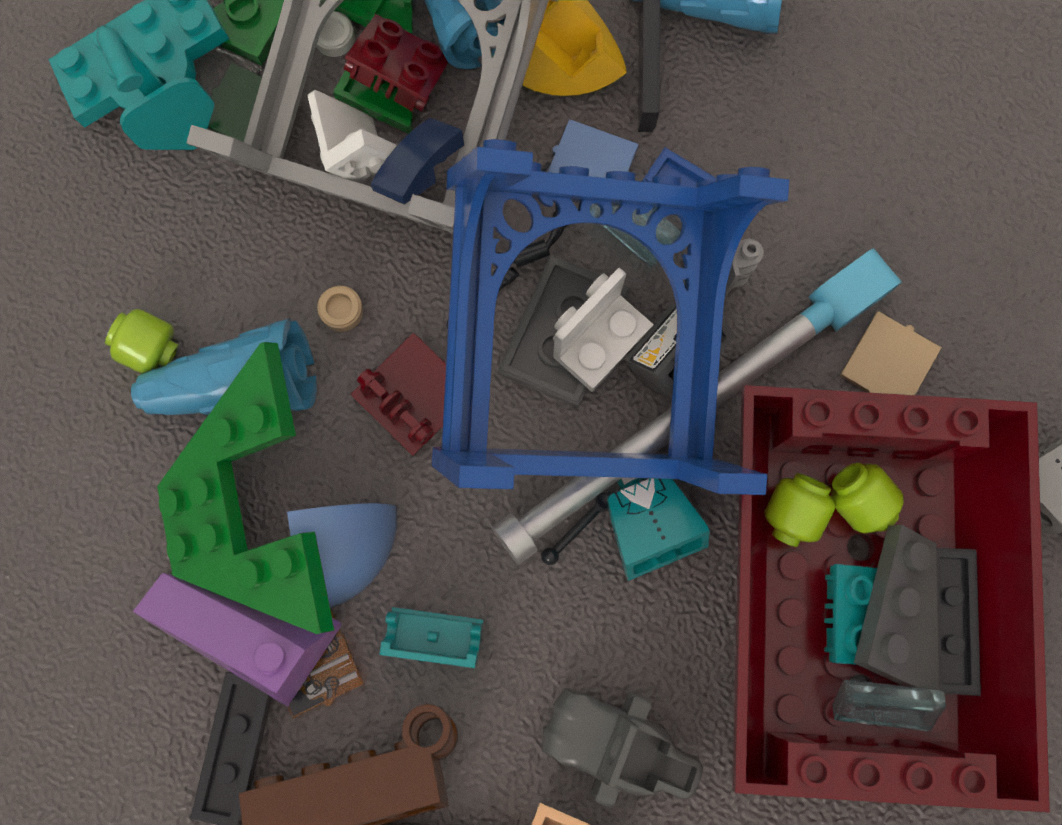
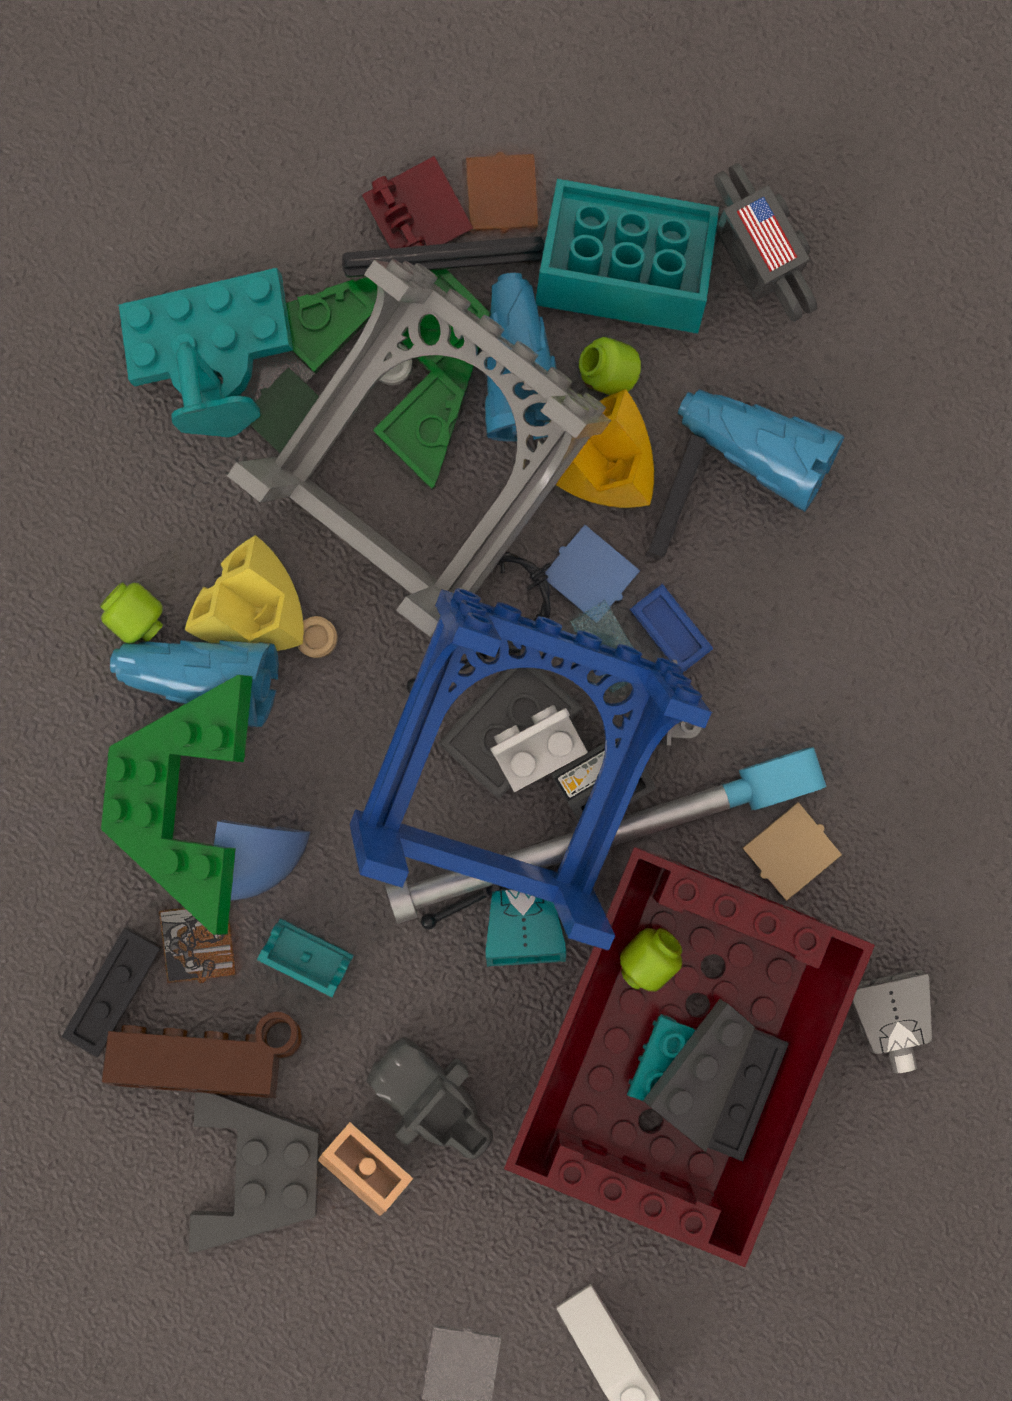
camera: 20 degrees right, 10 degrees up
medium lavender wedge [133,573,342,707] -> none
white bracket [308,90,397,187] -> none
dark red hinge [344,14,449,112] -> none
dark red hinge [350,333,446,456] -> none
dark blue slope [371,118,465,205] -> none
lime head [831,463,904,533] -> none
clear light blue tile [832,680,946,731] -> none
none -> light yellow brick [185,535,304,651]

